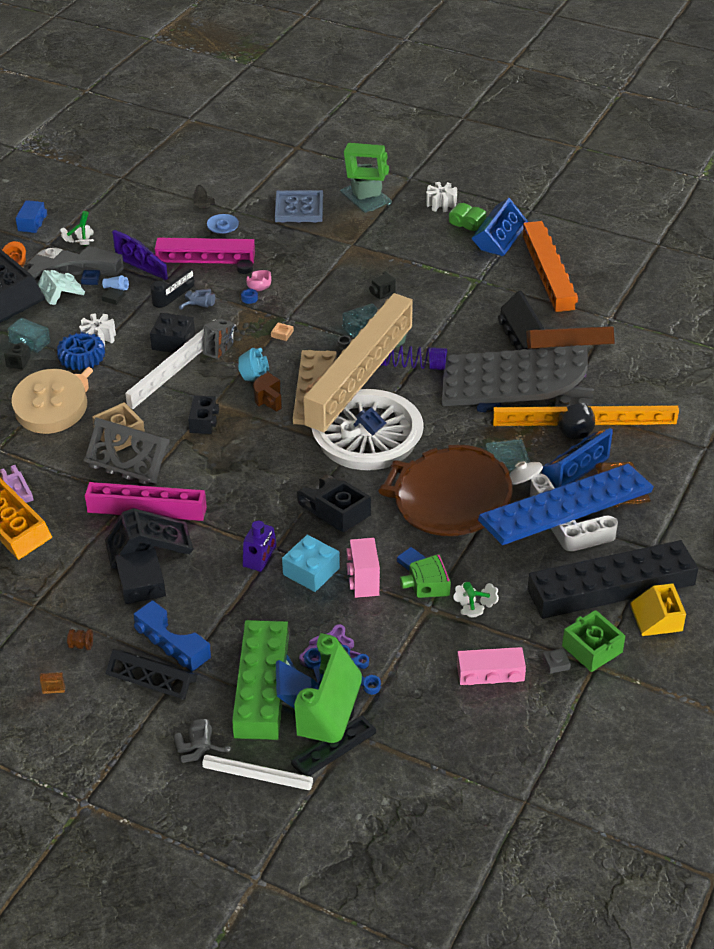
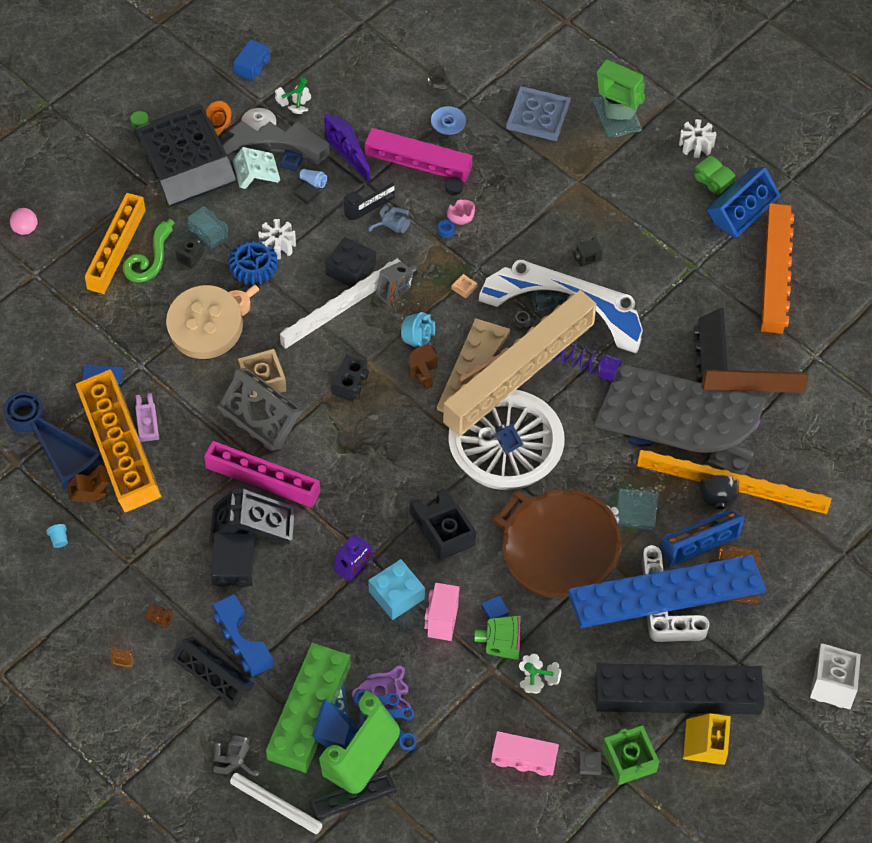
camera: 15 degrees right, 15 degrees up
white dish [509,461,543,484] -> none
none -> panel [479,260,643,353]

